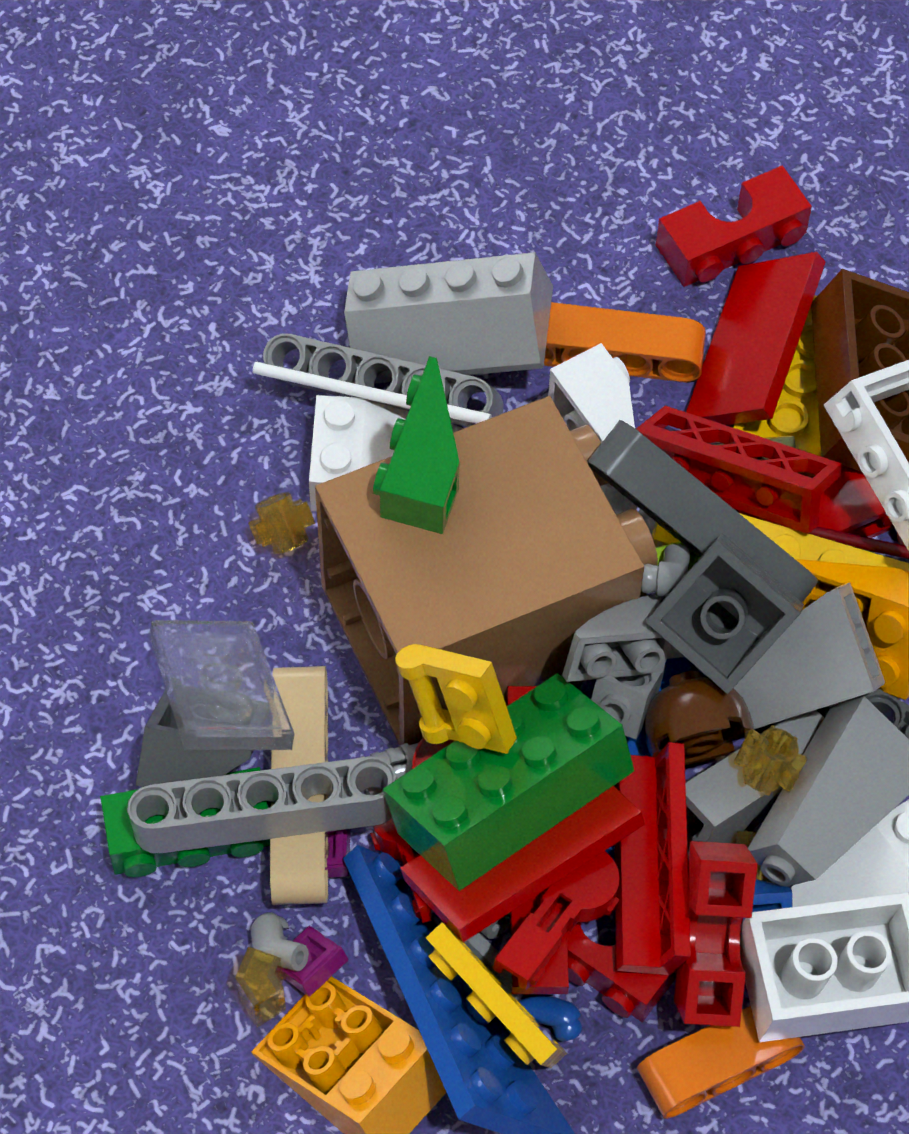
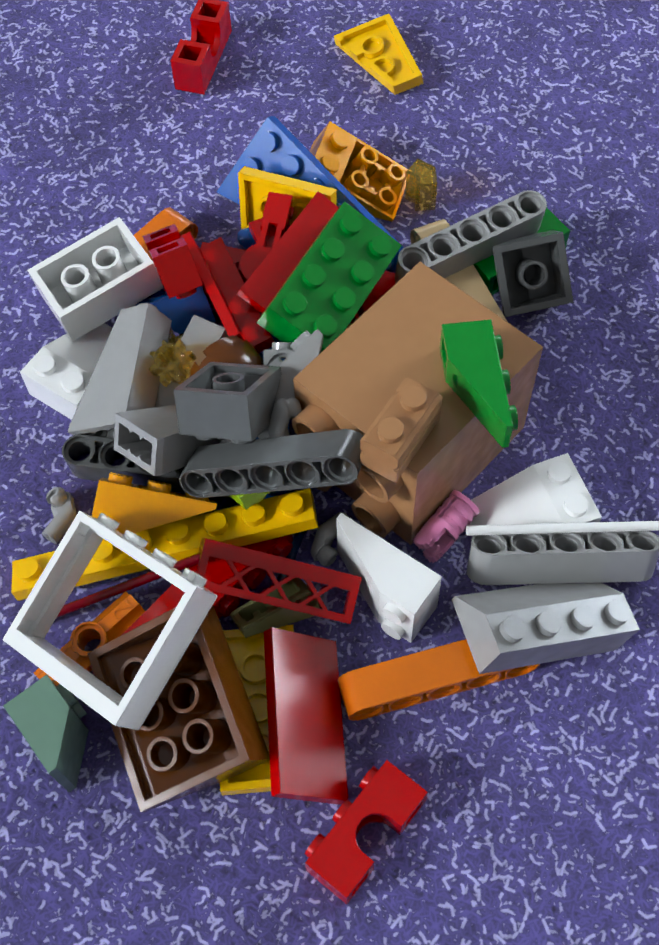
camera: 160 degrees right, 0 degrees up
clear tile [149,620,295,750] -> none
clear yellow gear [248,492,316,554] -> none
light grey arm [250,912,309,971] -> none
magenta tile [272,925,349,997] -> none
yellow plate [395,644,517,754] -> none
none -> medium nougat brick [360,377,443,482]

